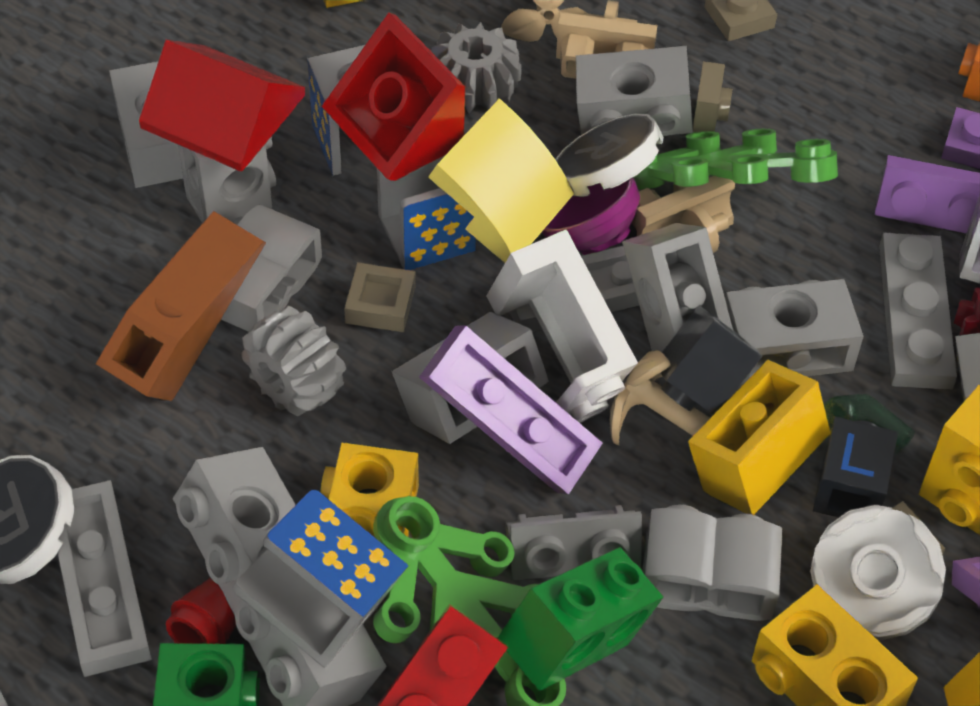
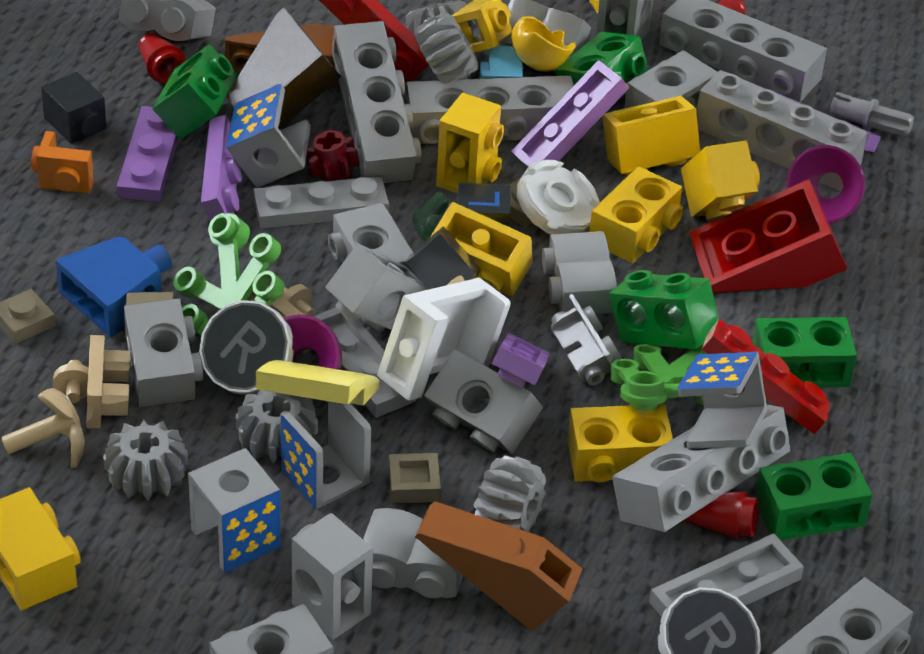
camera: 105 degrees left, 10 degrees down
red slope [139,39,305,172] -> none
red slope [321,13,465,181] -> none
none -> blue torso [56,237,172,338]

